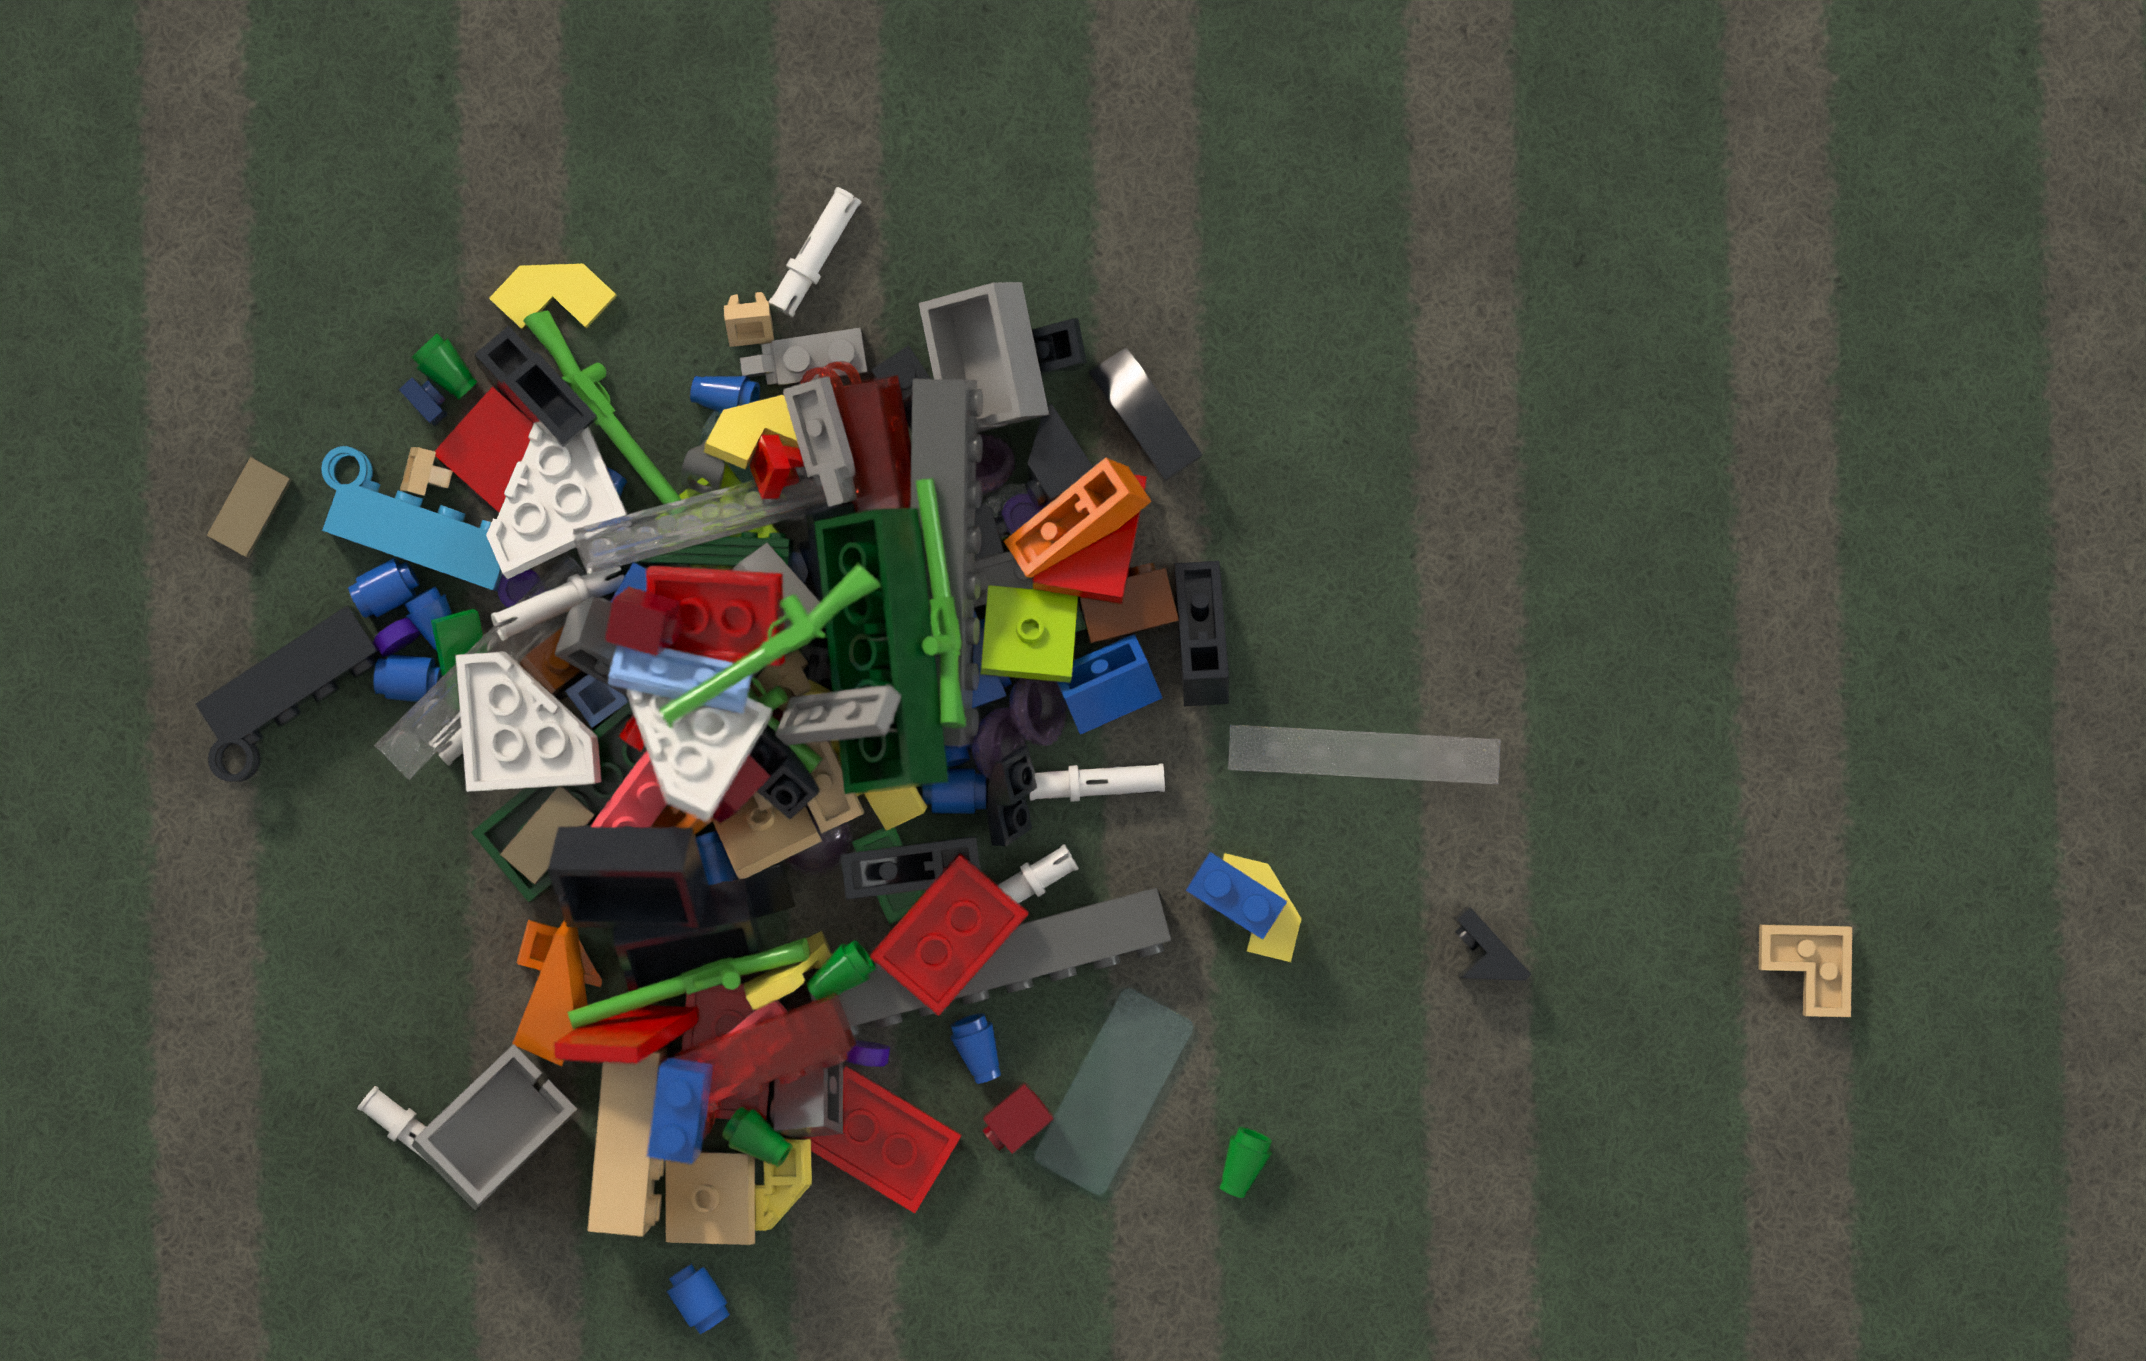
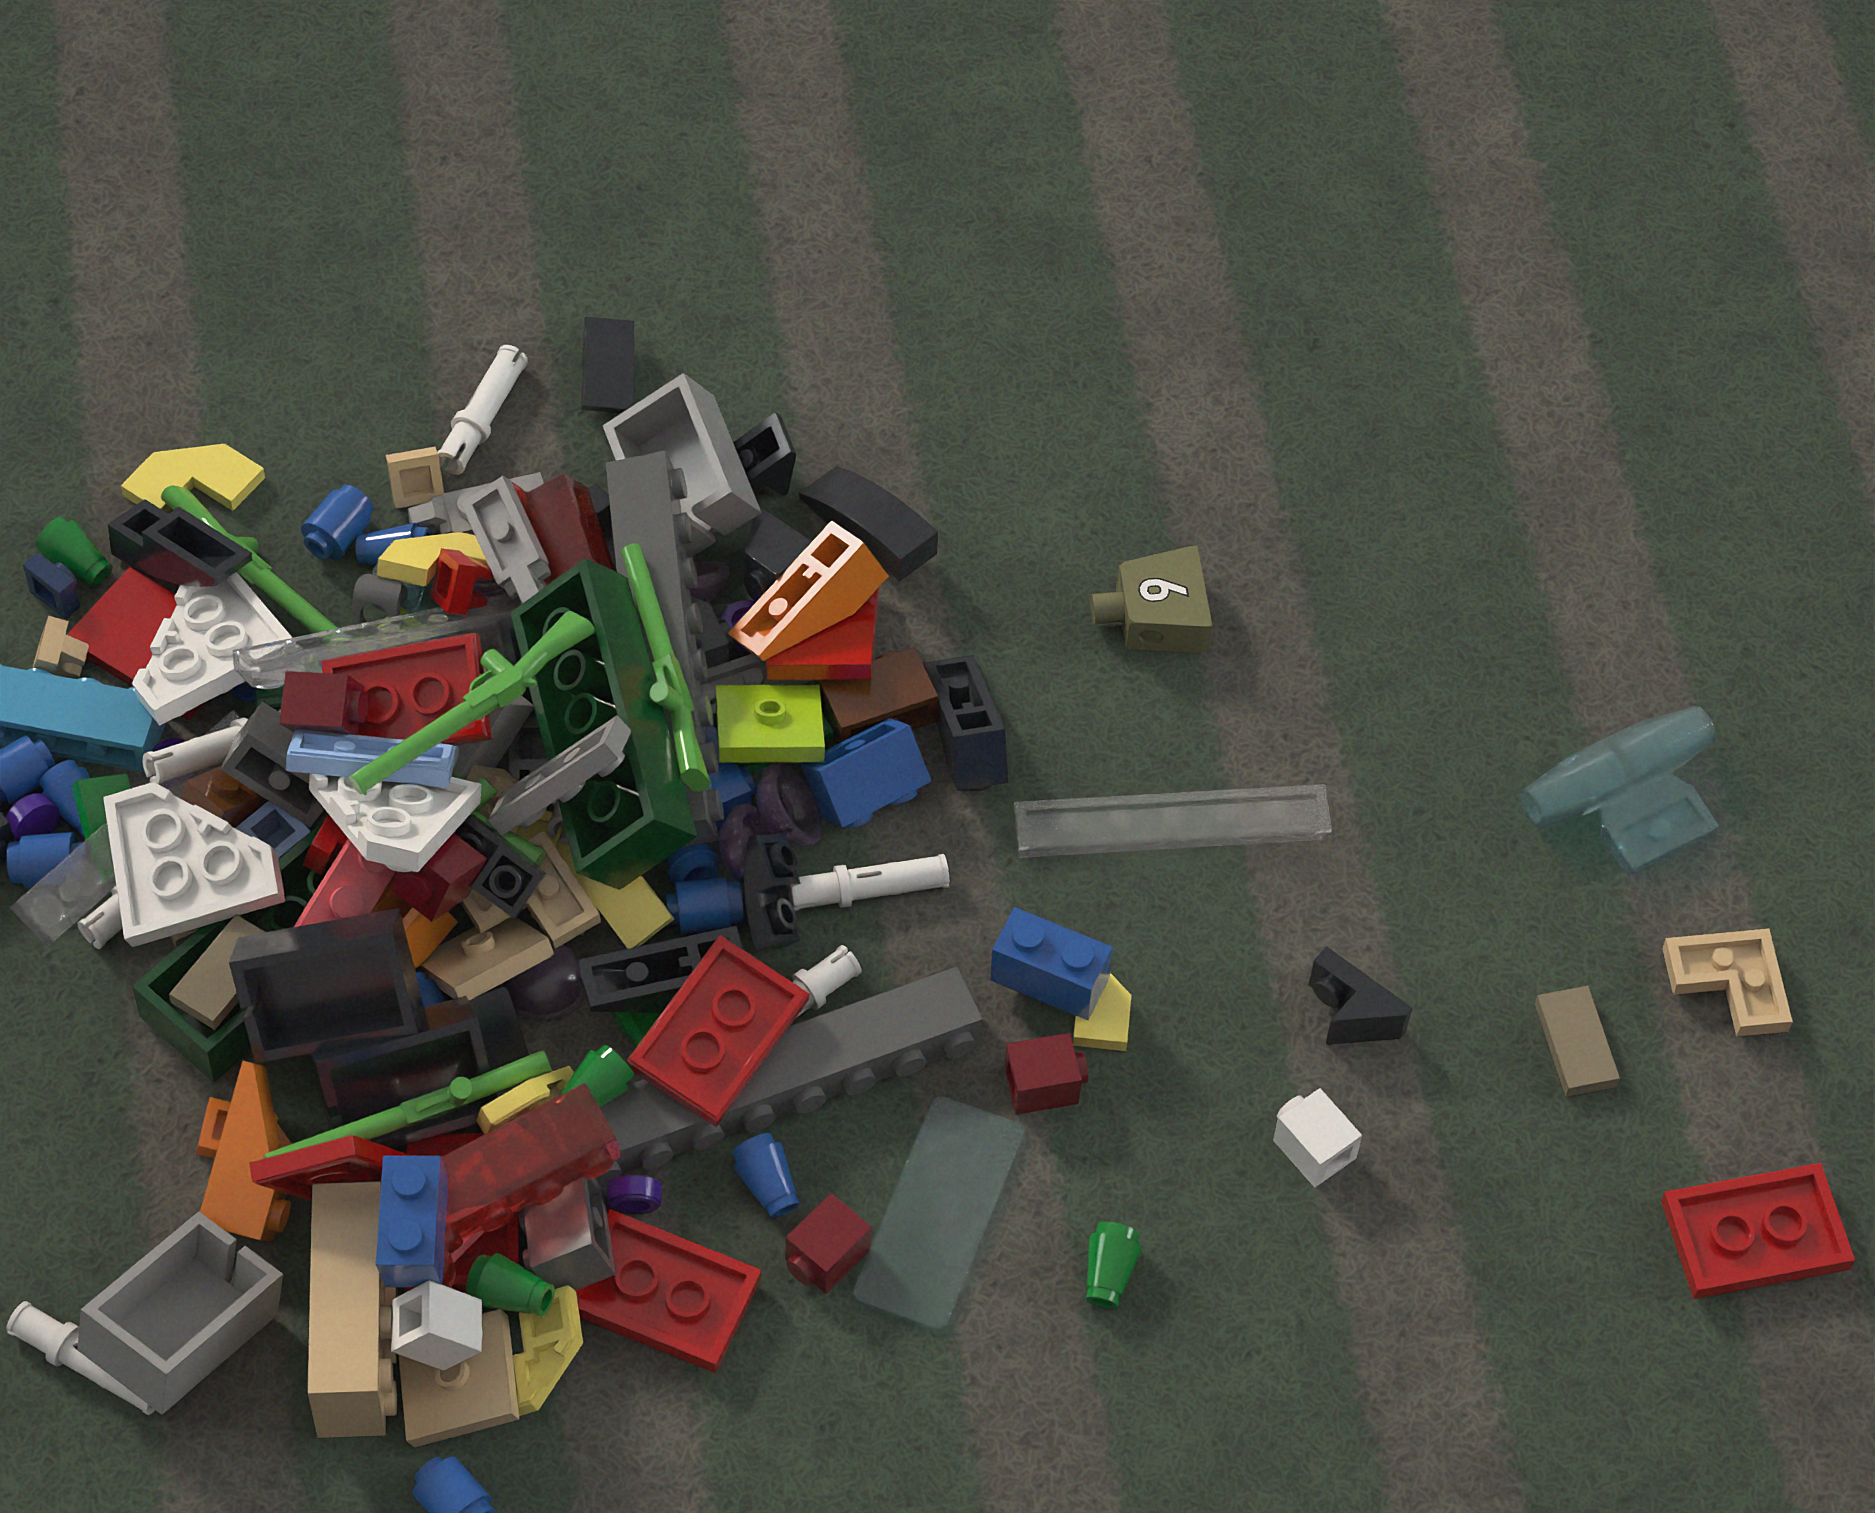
camera: 10 degrees left, 30 degrees down
none -> blue brick [301,485,374,560]
none -> white brick [391,1280,483,1370]
none -> black slope [581,316,635,413]
none -> dark red brick [1004,1033,1089,1115]
none -> olive torso [1090,546,1212,653]
none -> white brick [1273,1088,1362,1188]
none -> clear light blue plate [1520,706,1719,877]
none -> dark tan tile [1535,986,1620,1097]
none -> red plate [1661,1163,1855,1299]

